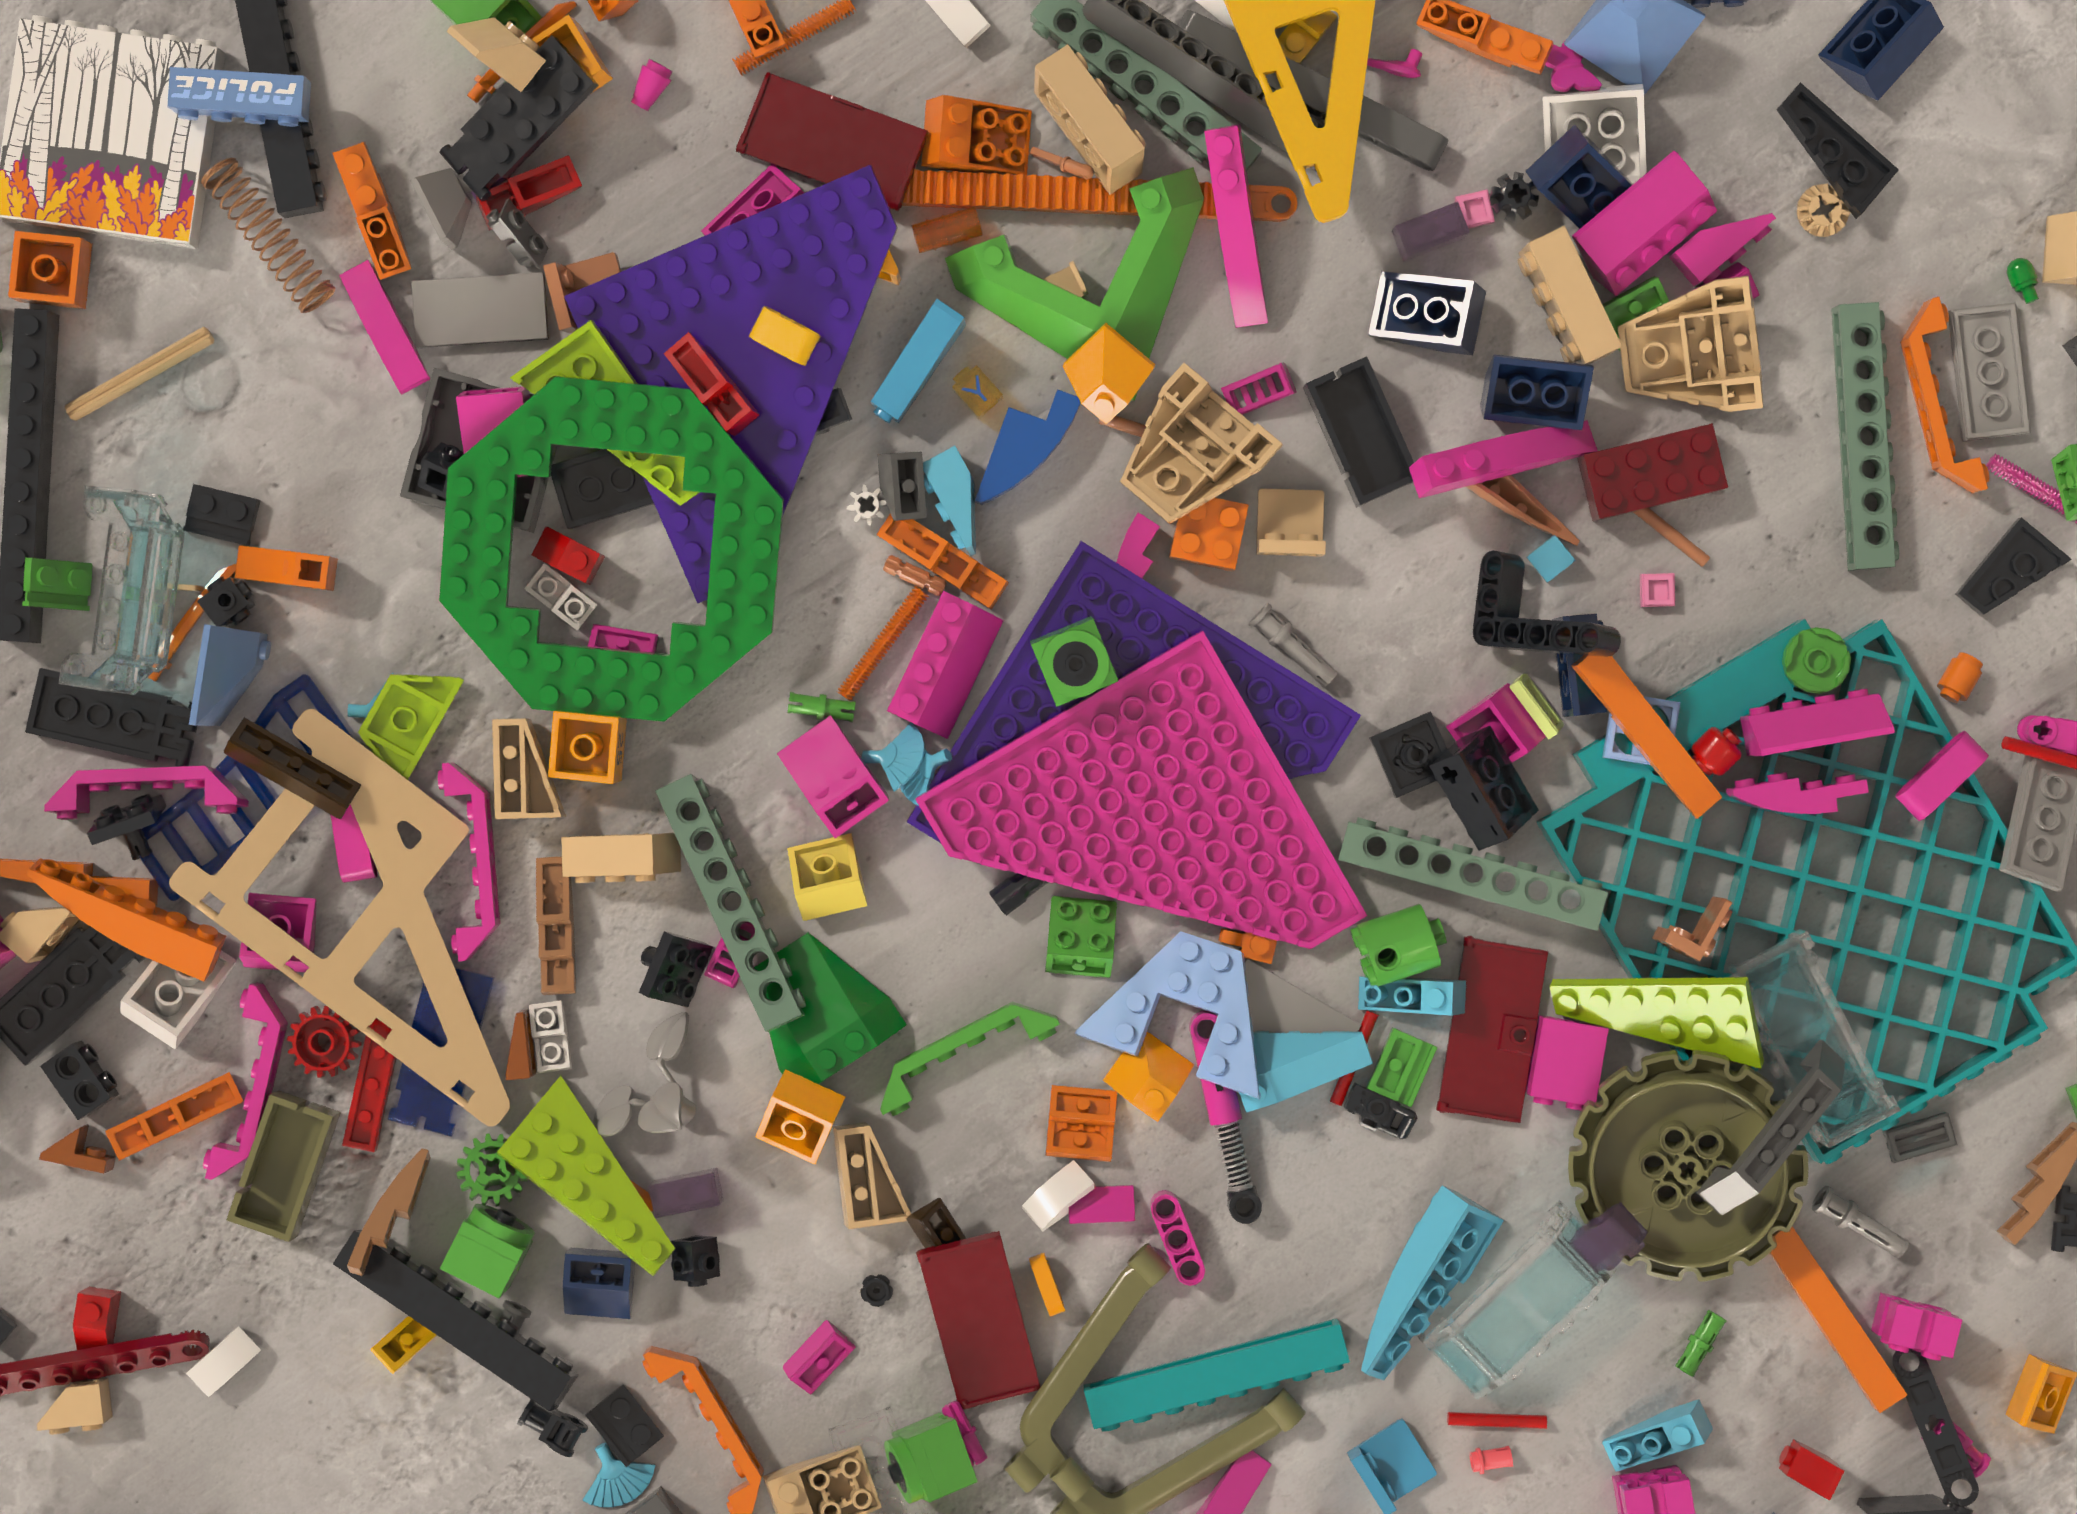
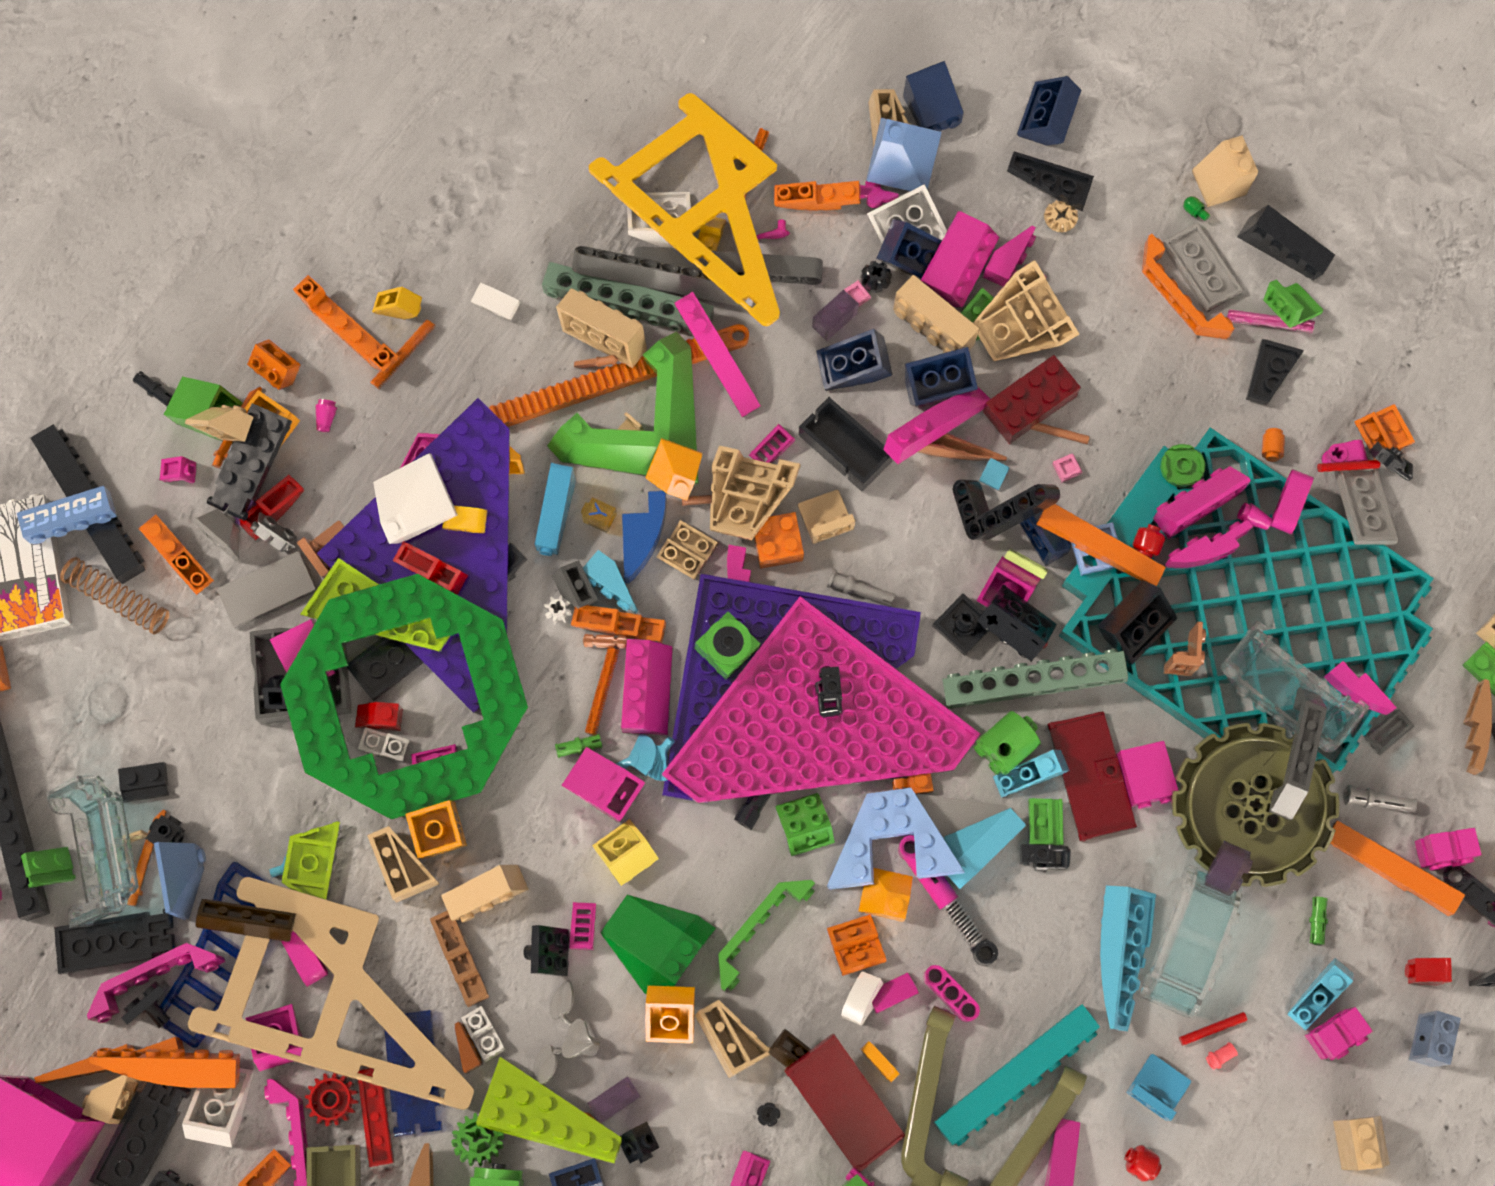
camera: 20 degrees left, 15 degrees down
tan axle [65,327,214,421] -> none
orange slope [235,545,338,591] -> none
dark pink slope [339,260,430,395] -> none
dark pink slope [438,763,501,962] -> none
sand green brick [655,774,807,1032] -> none
dark red door [736,72,929,212] -> none
clear orange axle [911,207,983,254] -> none
orange slope [921,95,1032,175] -> none
red bar [1330,1010,1379,1106] -> none
lime wing [1549,977,1764,1069] -> none
sand green brick [1831,302,1899,571] -> none
none -> dark pink bracket [159,456,197,483]
none -> white slope [373,453,457,544]
none -> tan slope [657,520,719,580]
none -> black piece [814,667,842,718]
none -> black slope [1097,580,1178,664]
none -> dark pink cone [1237,502,1272,530]
none -> dark pink slope [1324,661,1397,715]

